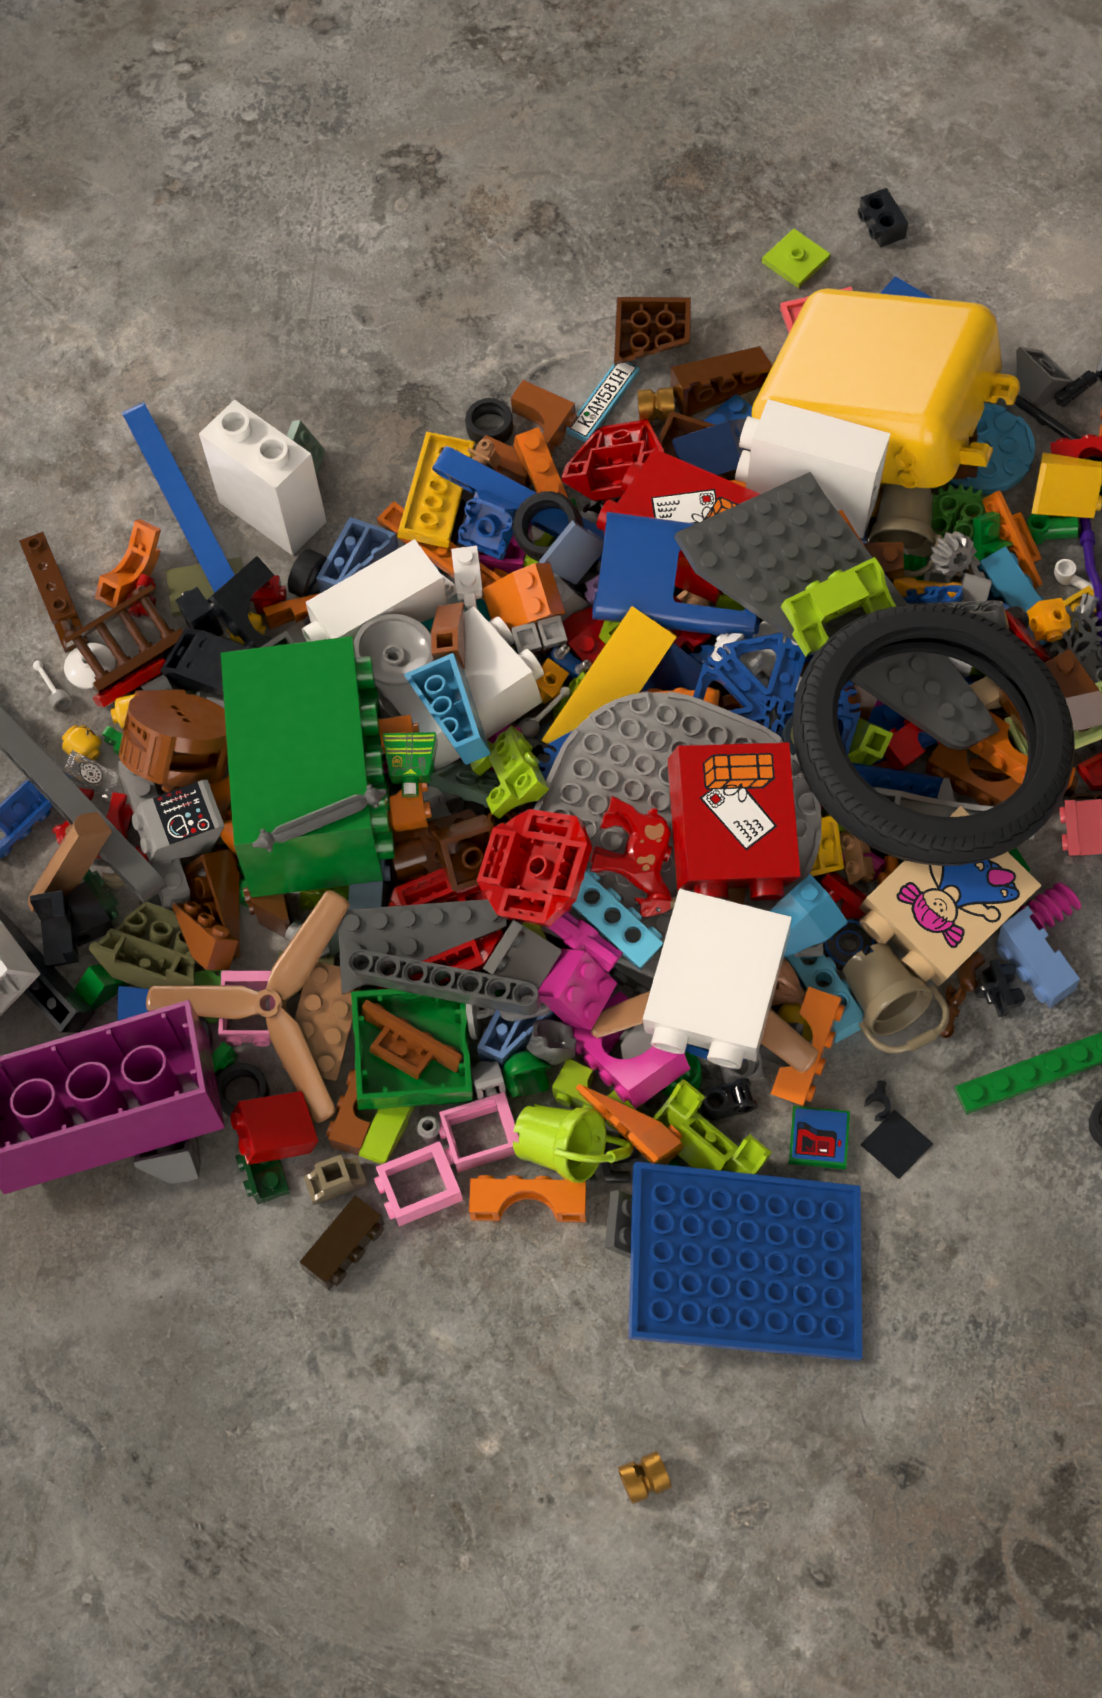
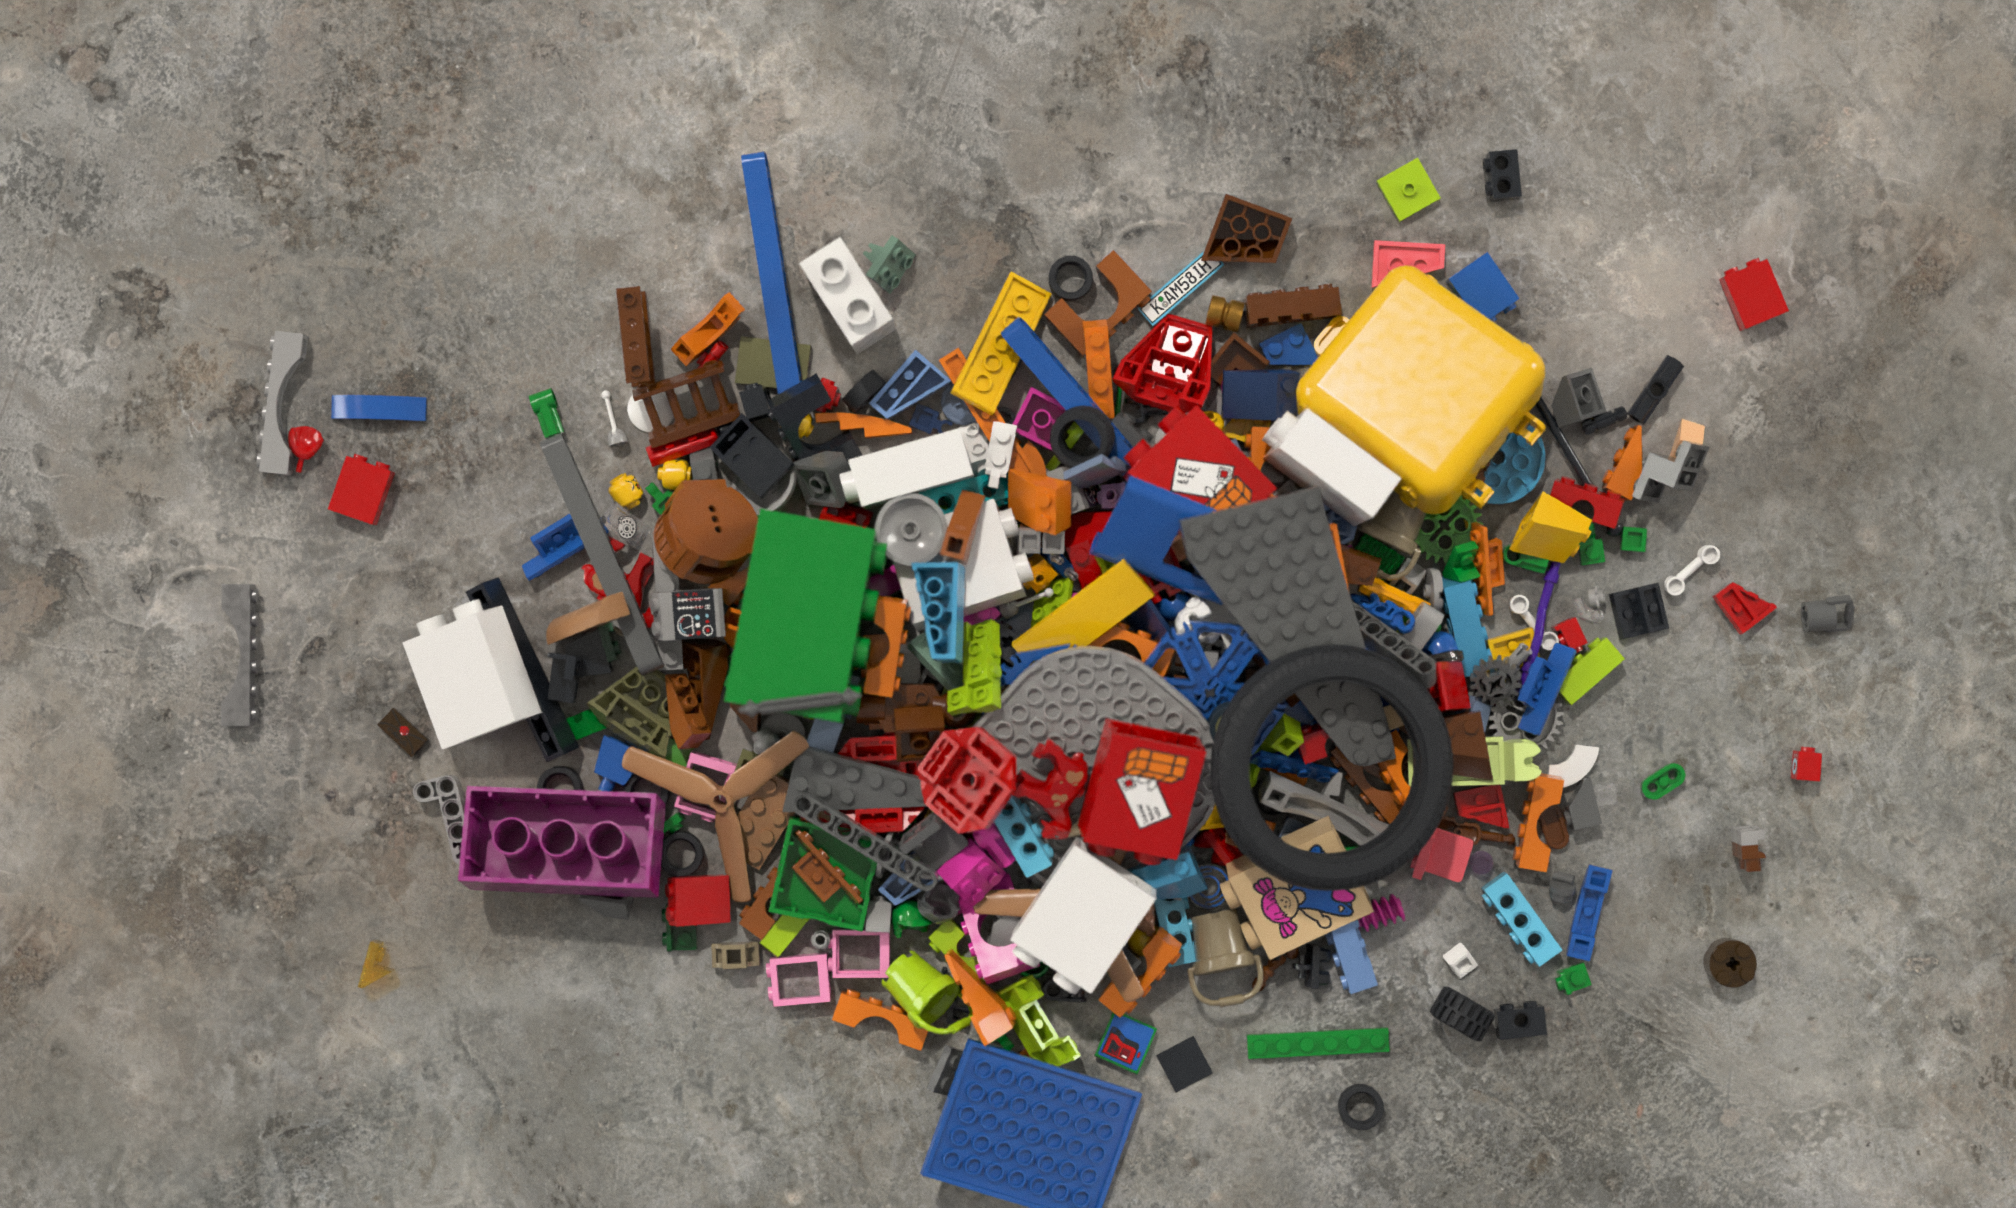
camera: 15 degrees right, 25 degrees up
dark brown brick [299,1195,385,1290] -> none
green torso [383,732,438,798] -> none
blue slope [457,490,520,560] -> none
medium nougat hinge [467,439,501,472] -> none
lime bracket [781,557,896,657] -> none
black piece [864,1080,891,1121] -> none
light grey gear [930,531,977,578] -> none
light orange brick [1027,598,1071,642] -> none

